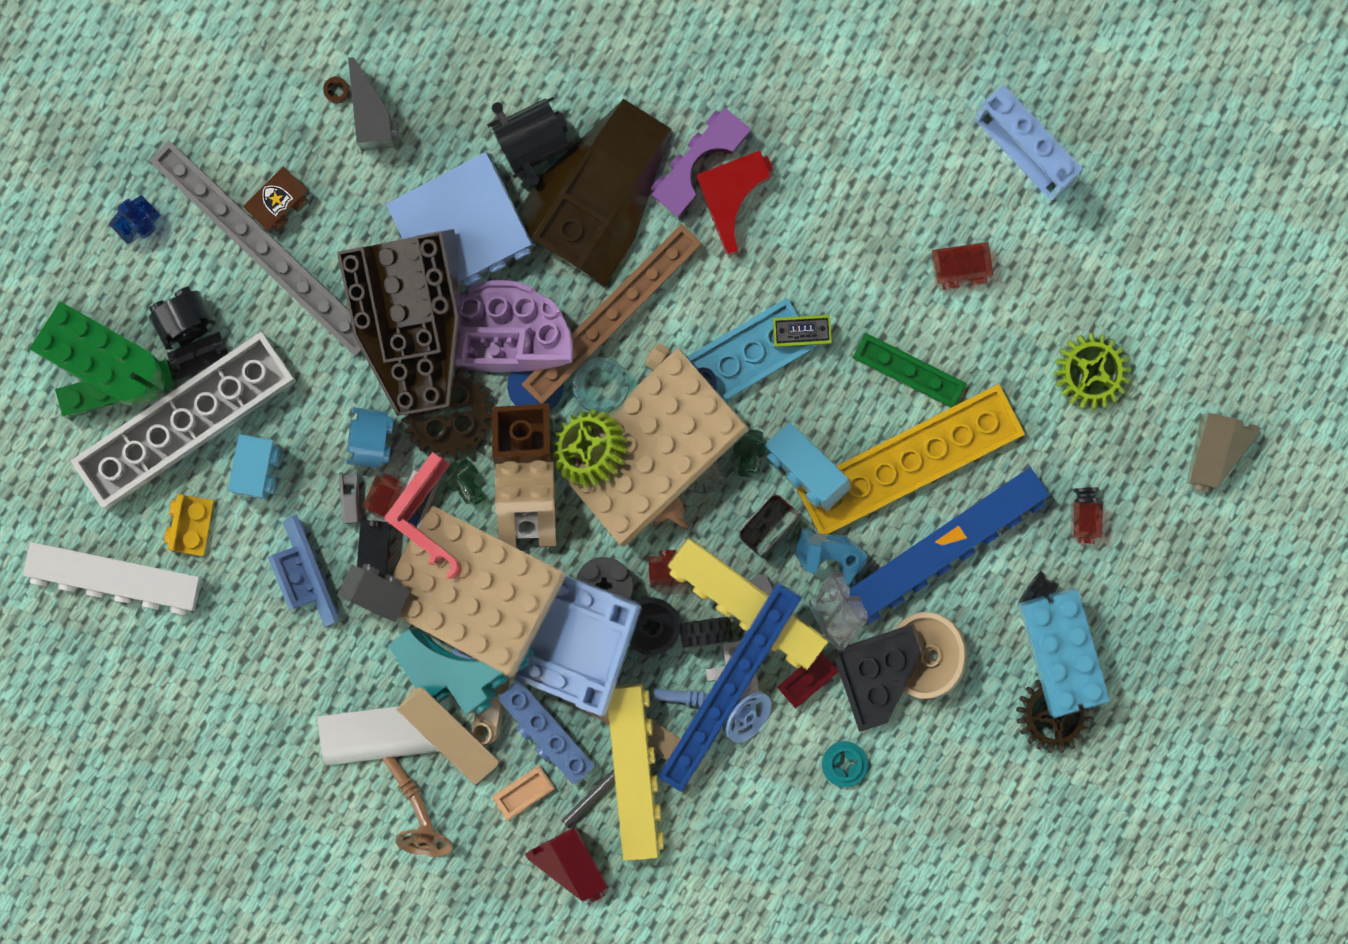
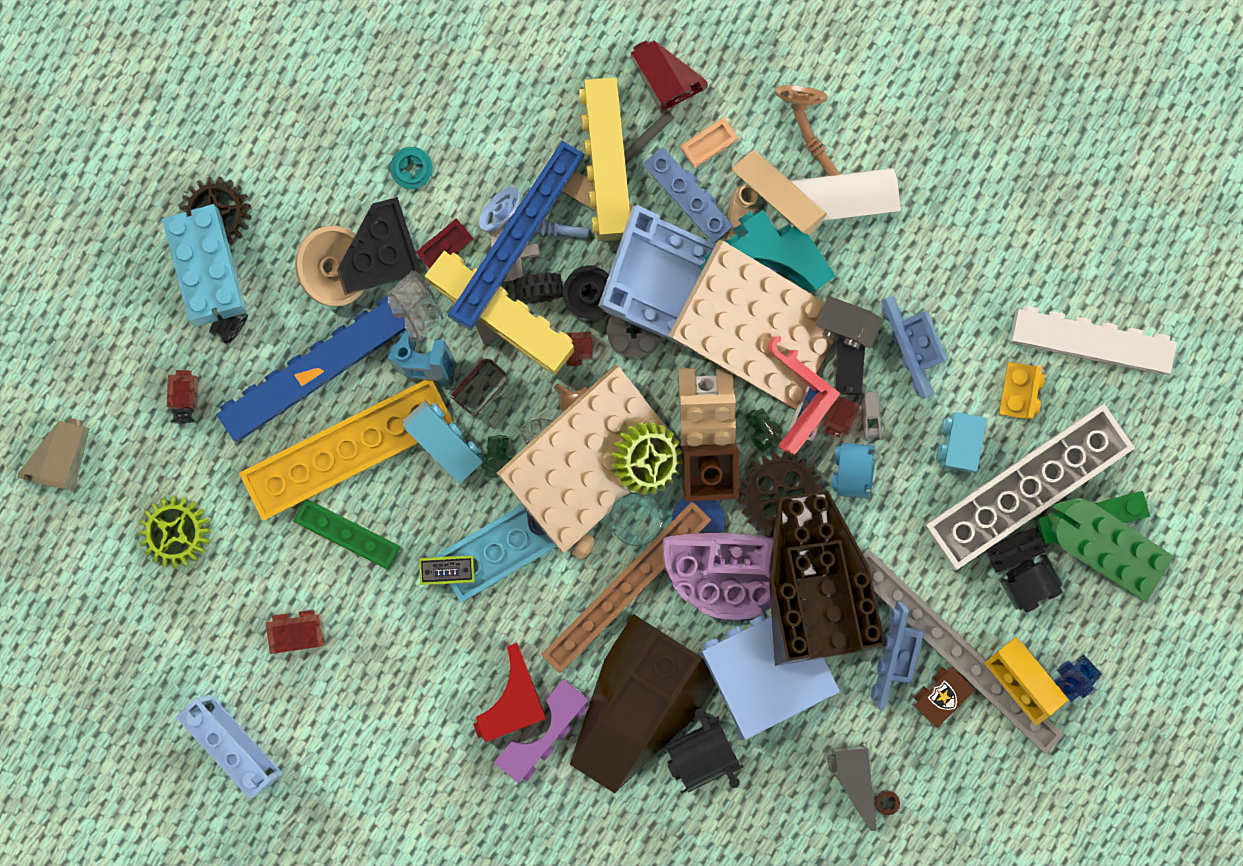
camera: 175 degrees left, 0 degrees up
none -> medium blue bracket [871,601,924,710]
none -> yellow brick [984,636,1069,726]

